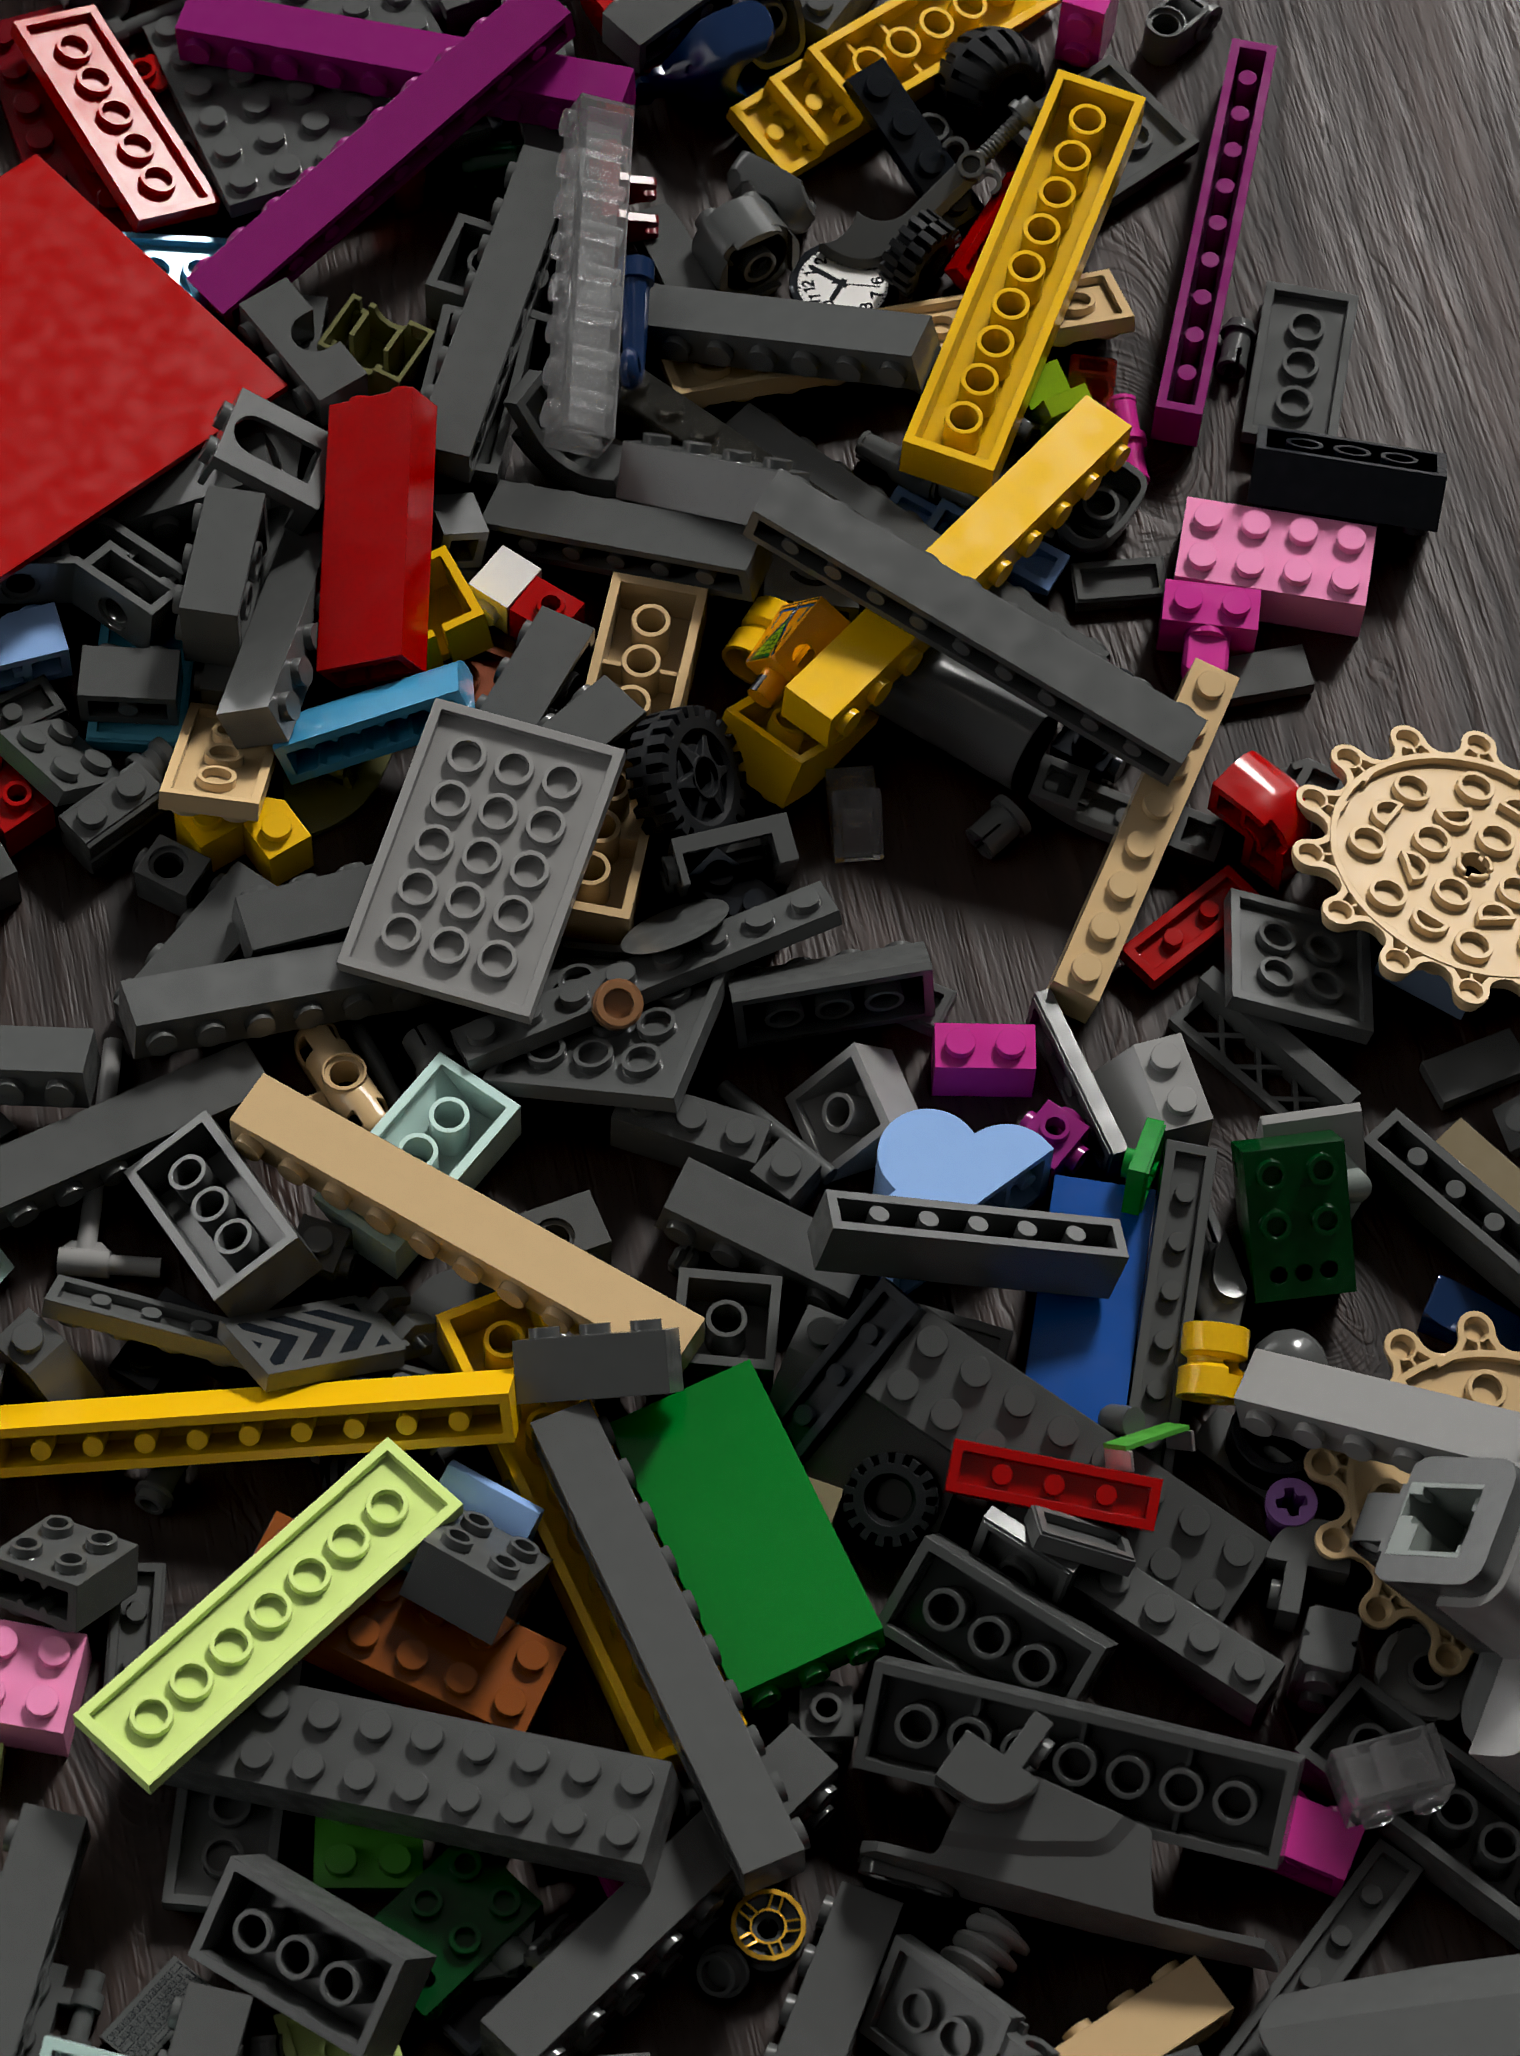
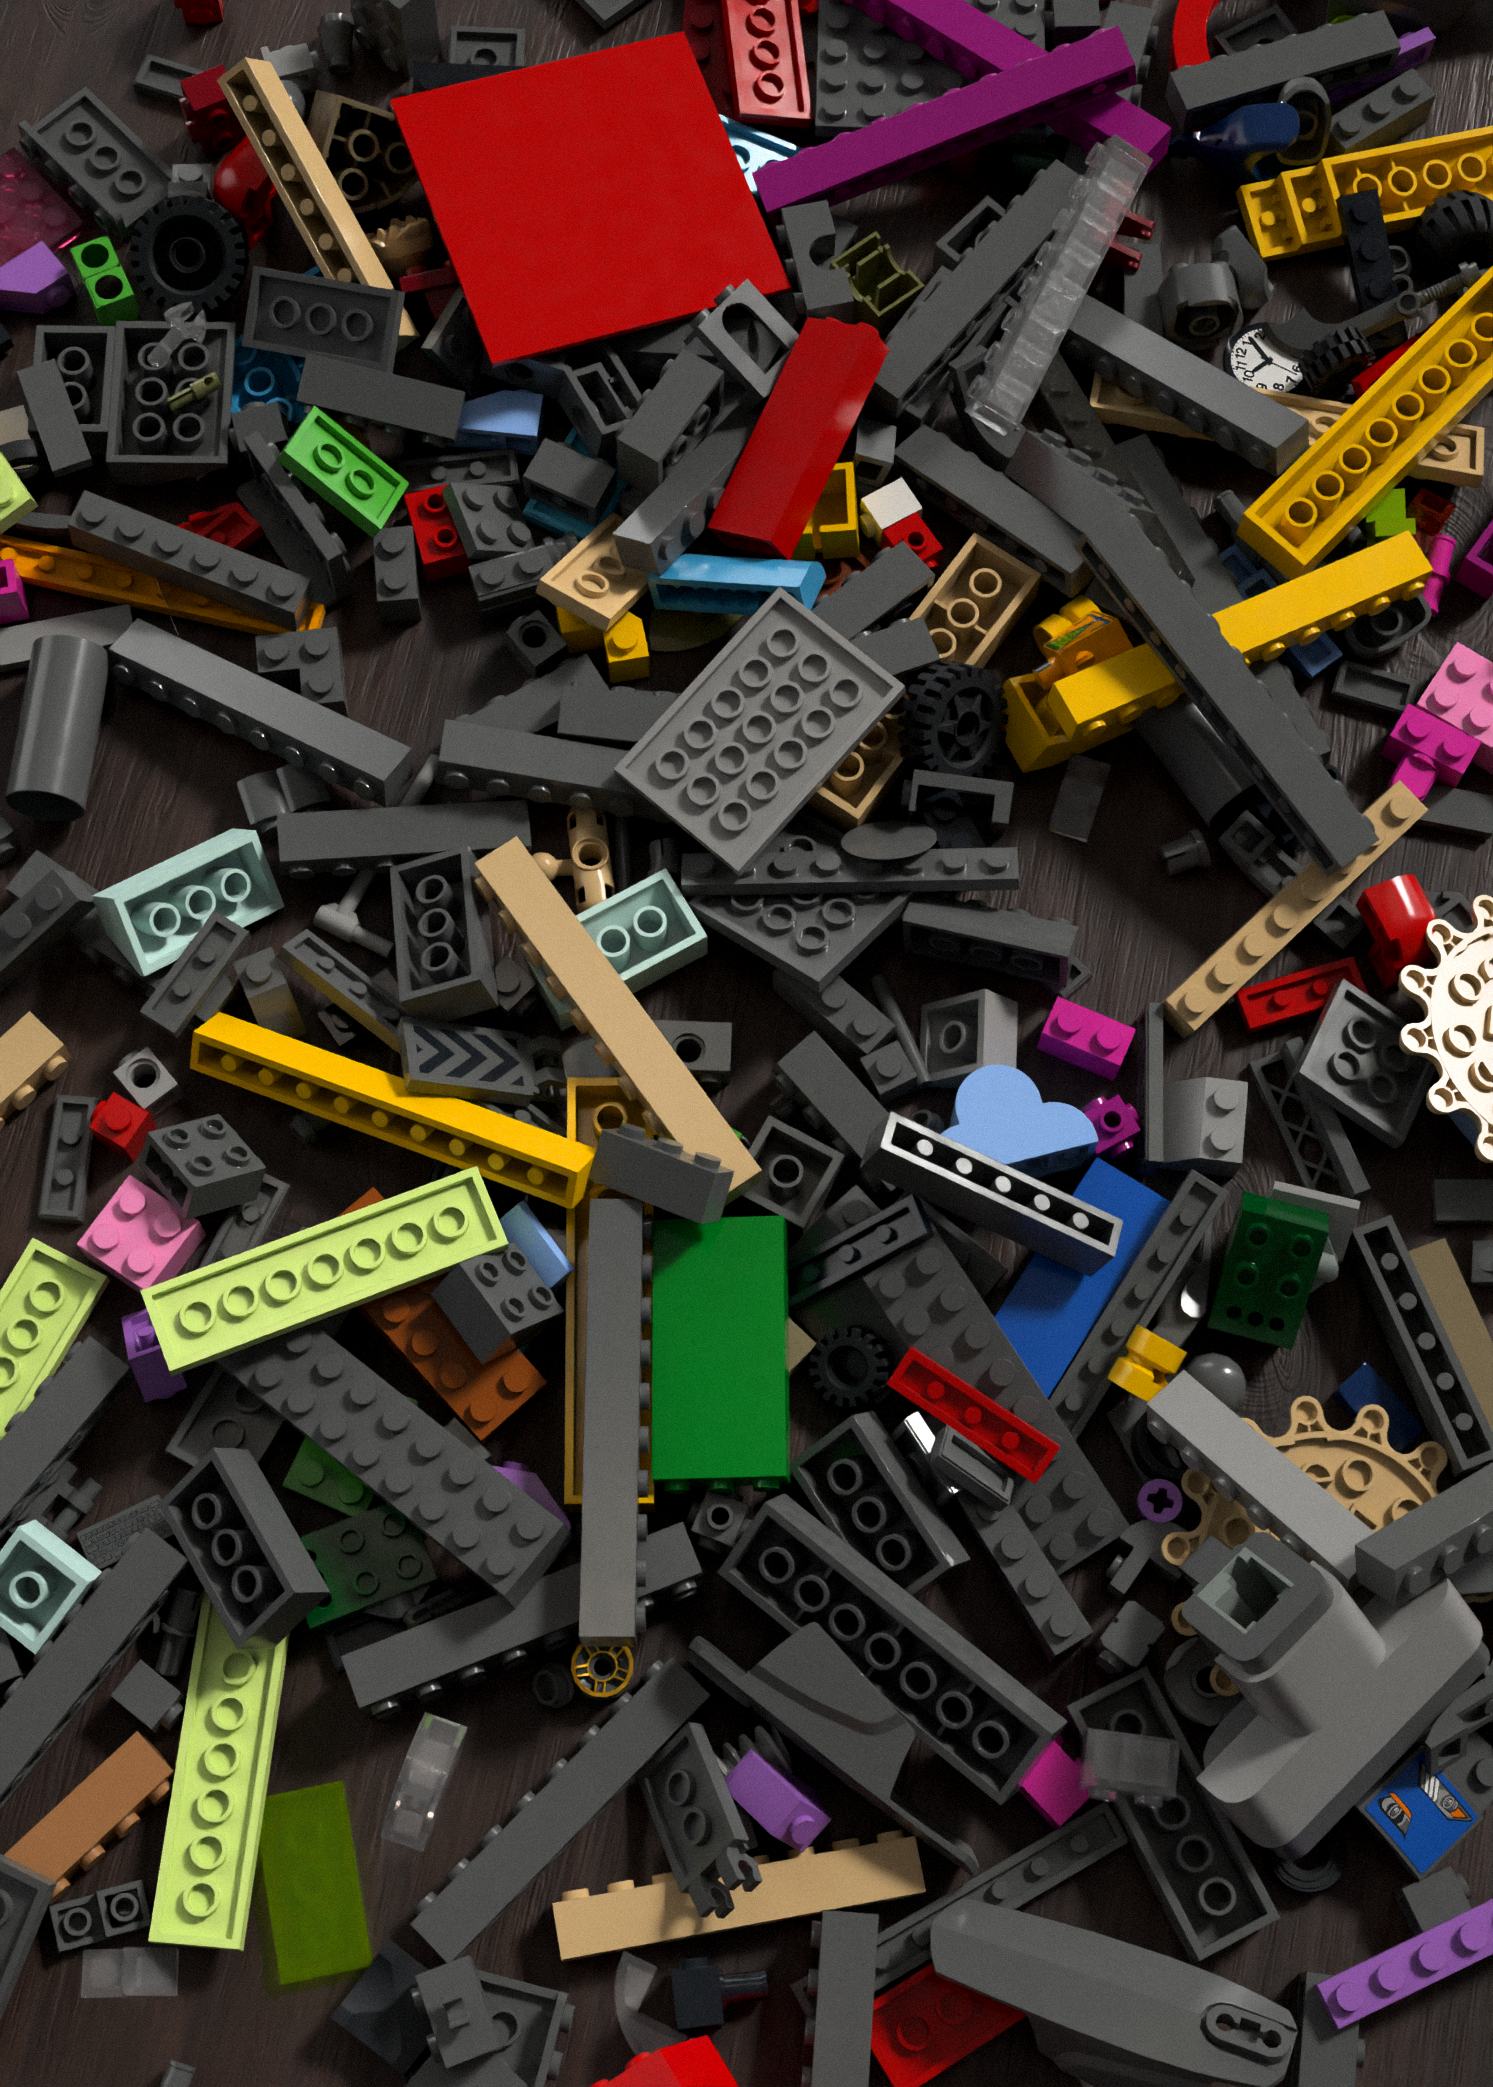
camera: 25 degrees right, 10 degrees up
medium nougat tile [591,978,644,1031] -> none
dark blue plant [616,254,654,392] -> none
dark grey brick [934,1710,1055,1813] -> none
piece [1098,1404,1196,1472] -> none
green plate [1121,1117,1166,1216] -> none
none -> medium lavender slope [121,1308,188,1403]
none -> medium lavender slope [725,1750,832,1853]

